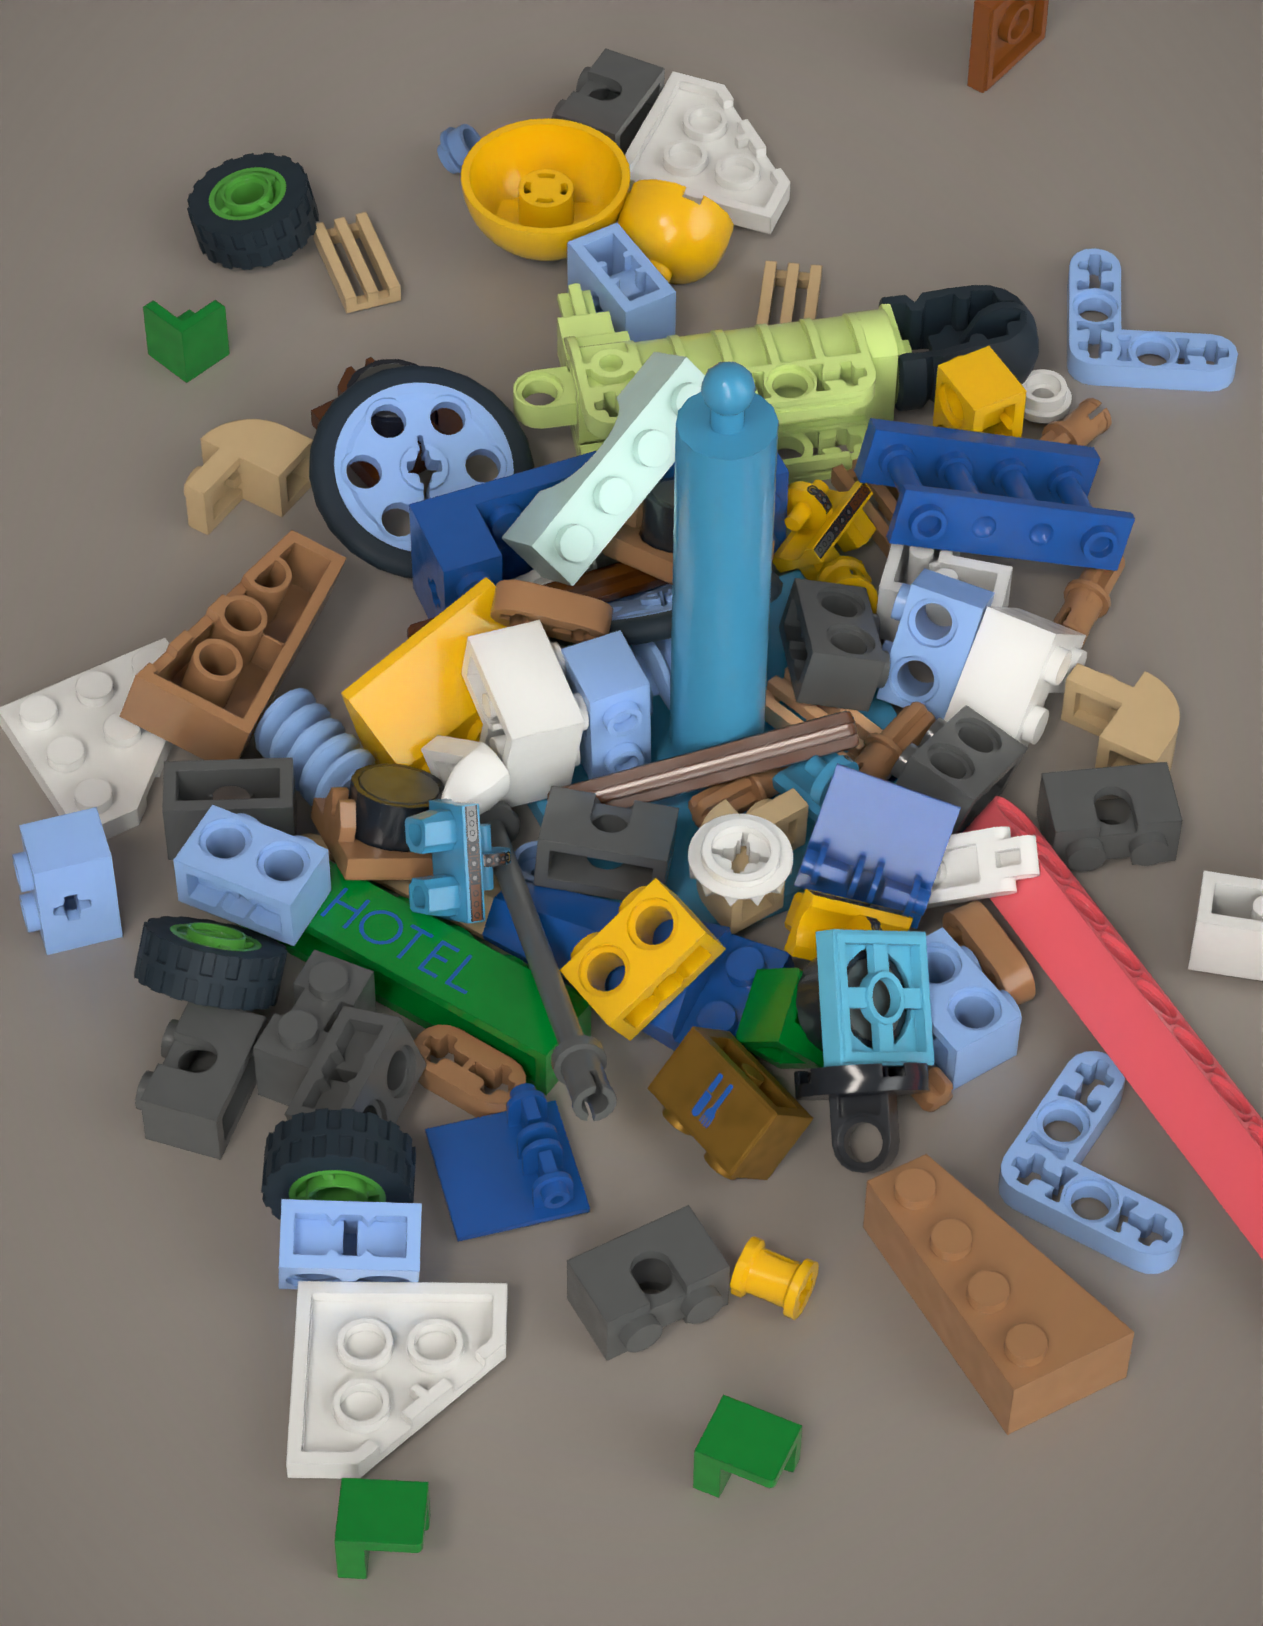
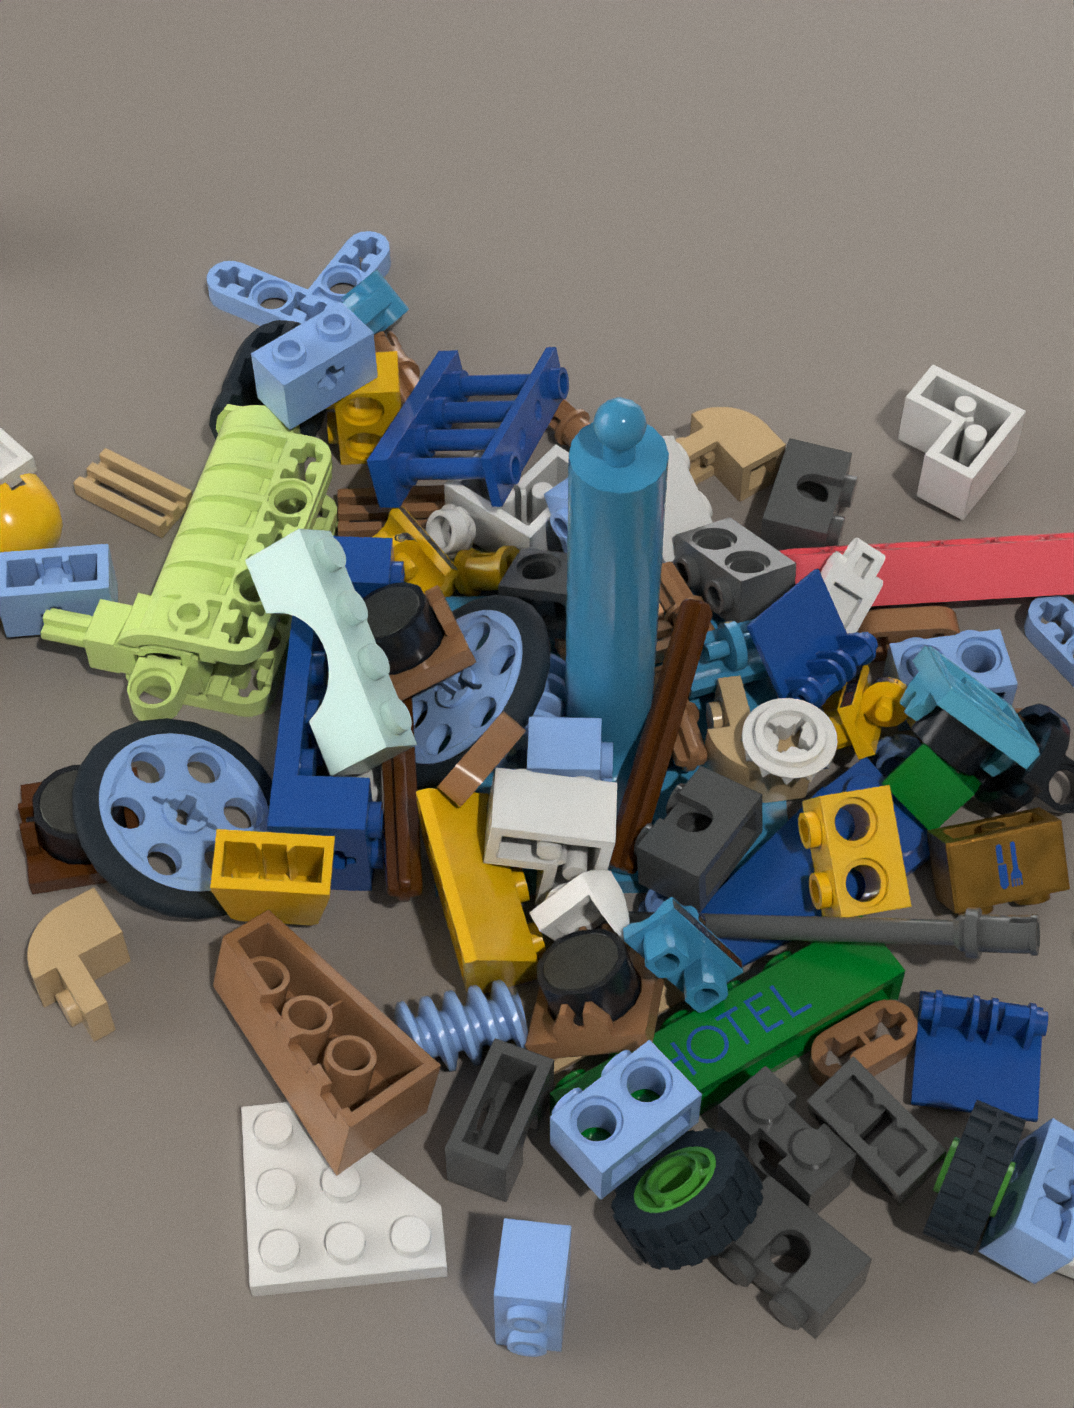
camera: 65 degrees left, 5 degrees up
none -> yellow torso [210,829,335,925]
none -> light blue brick [251,301,378,430]
none -> dark azure piece [342,269,409,335]
none -> white plate [426,504,476,558]

